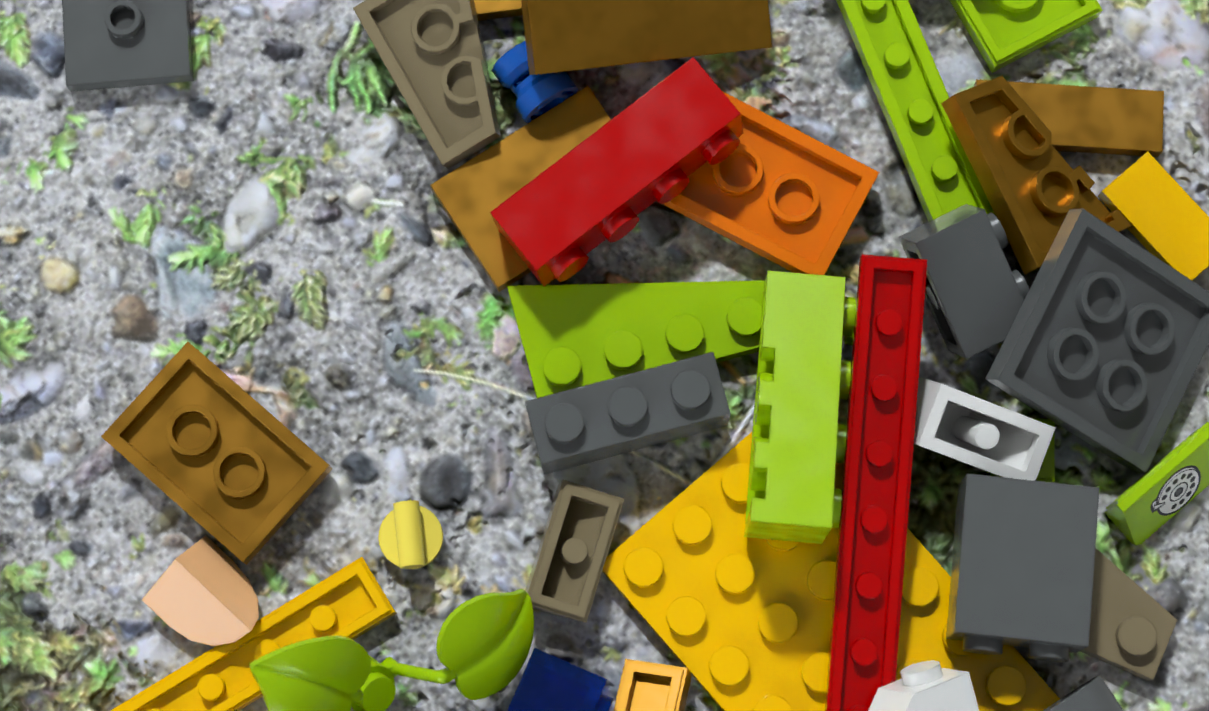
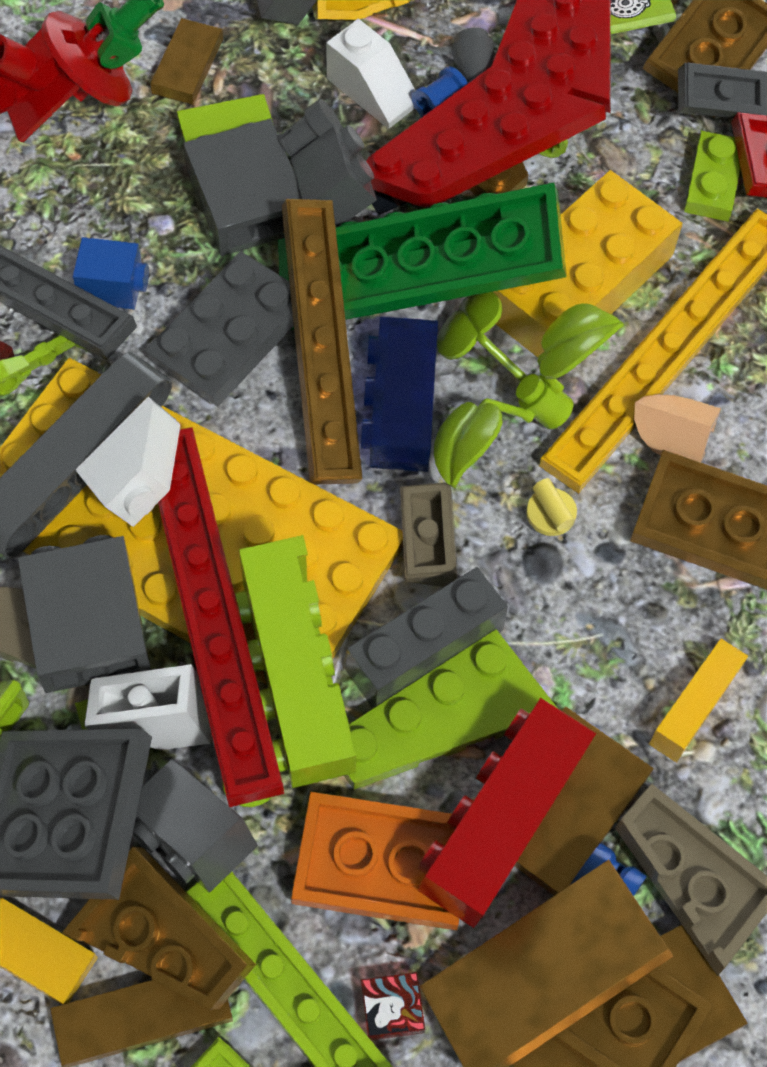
camera: 155 degrees right, 15 degrees down
none -> tile [361,972,425,1040]
none -> yellow piece [649,638,748,763]

